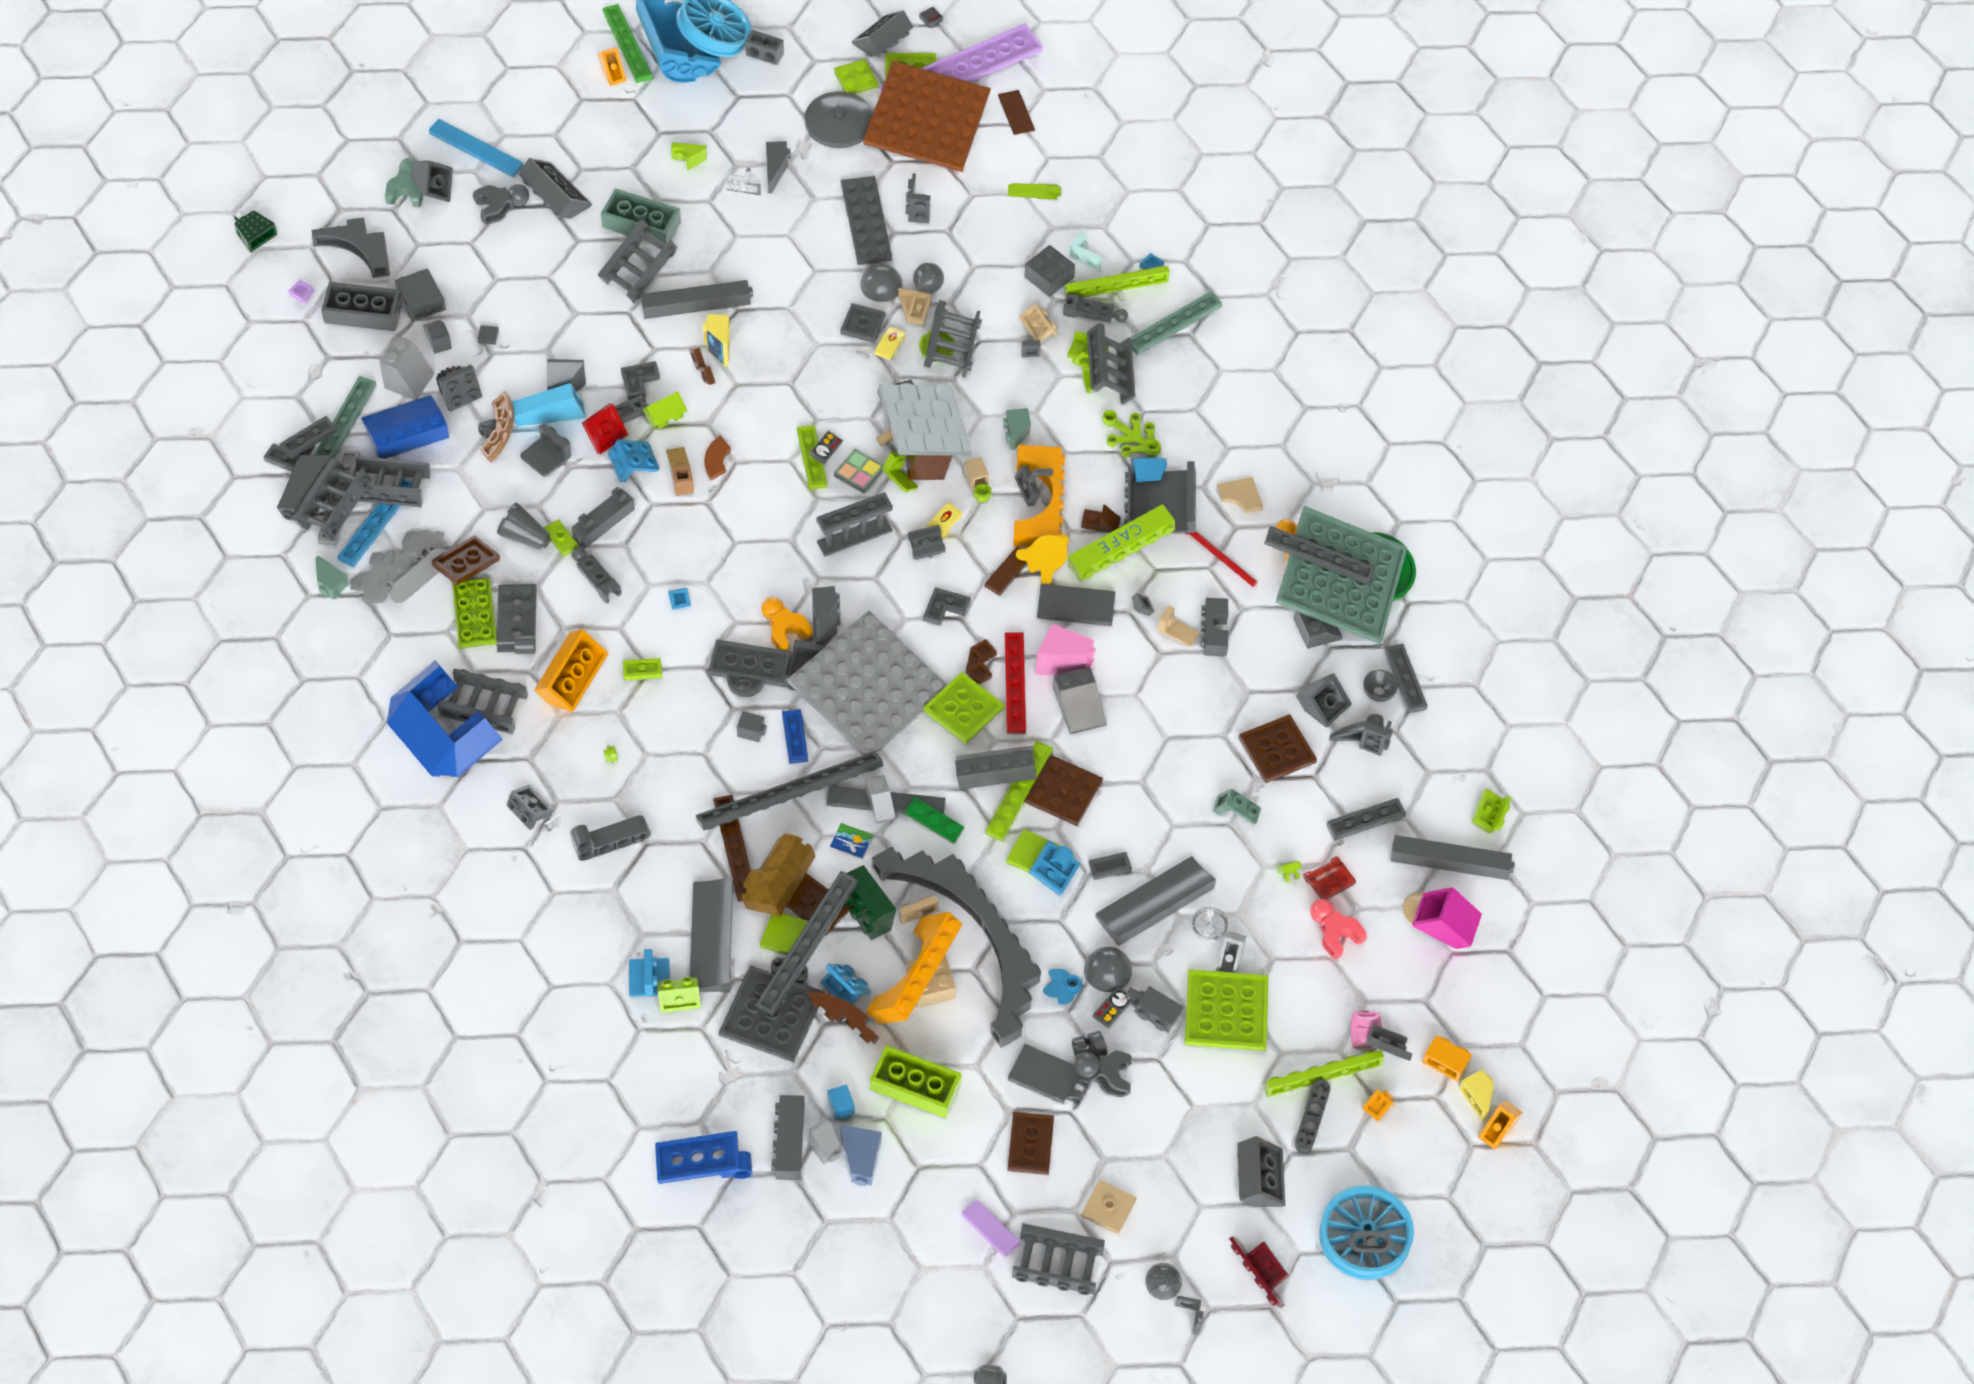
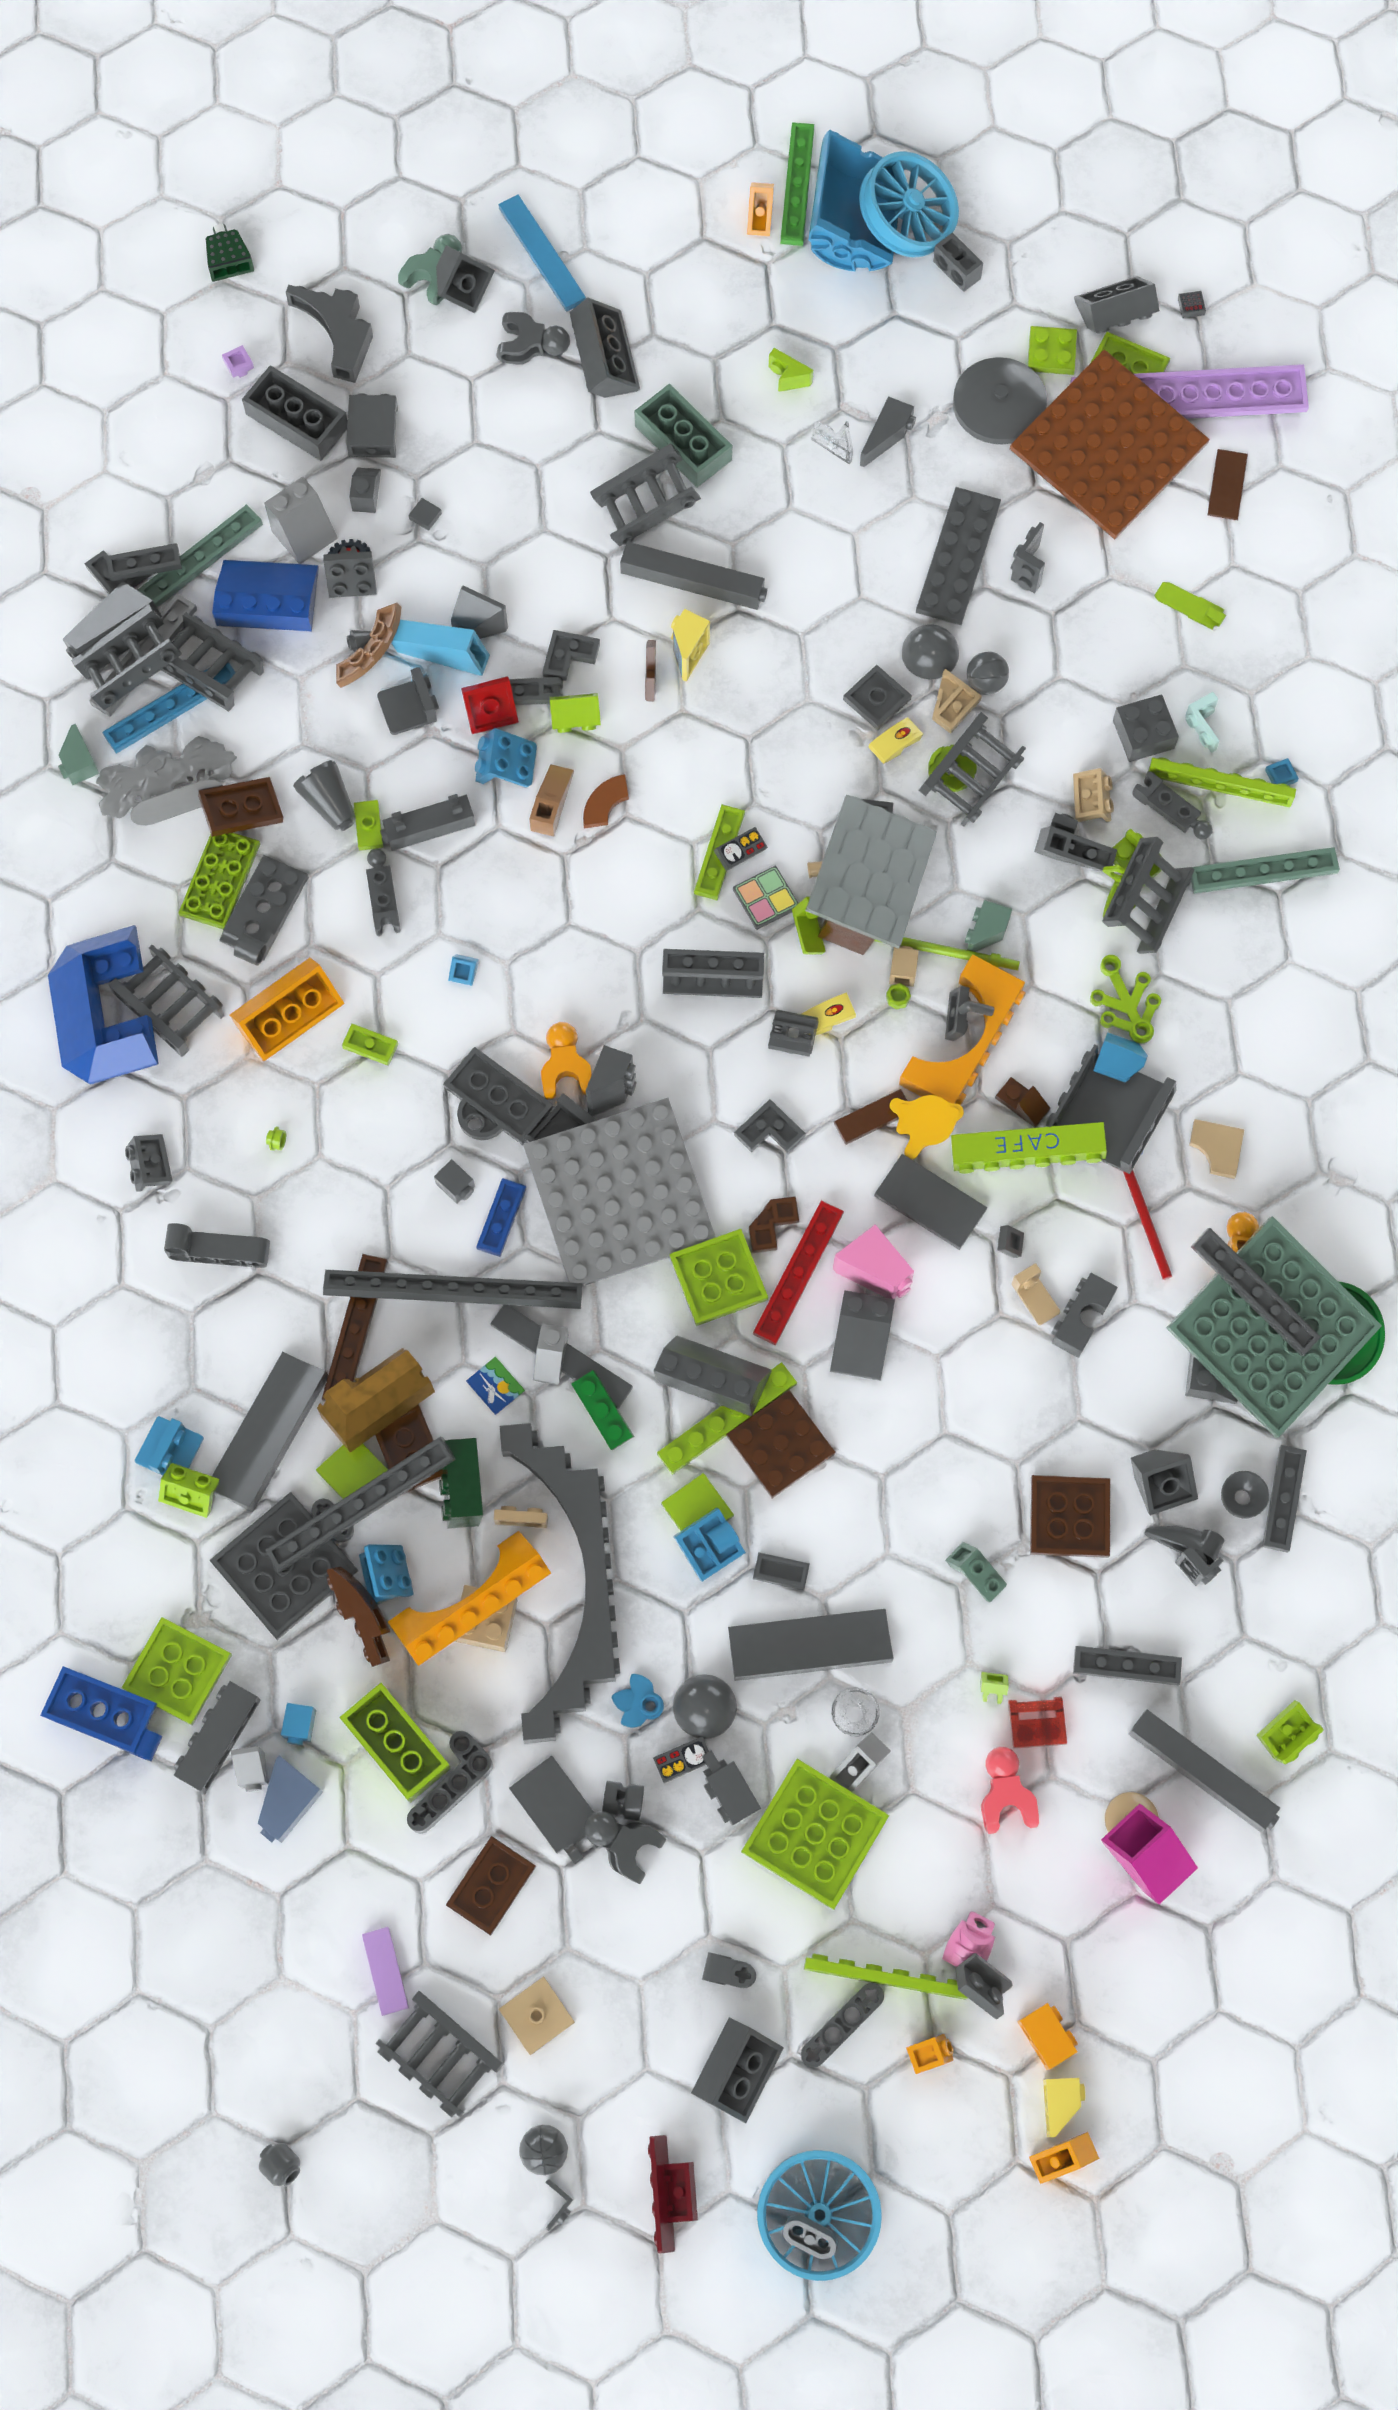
camera: 30 degrees right, 15 degrees up
none -> lime plate [121,1617,232,1726]
none -> dark grey beam [407,1731,493,1834]
none -> dark grey piece [702,1952,756,1988]
none -> lime bar [874,937,1020,971]
none -> dark grey slope [1034,826,1117,872]

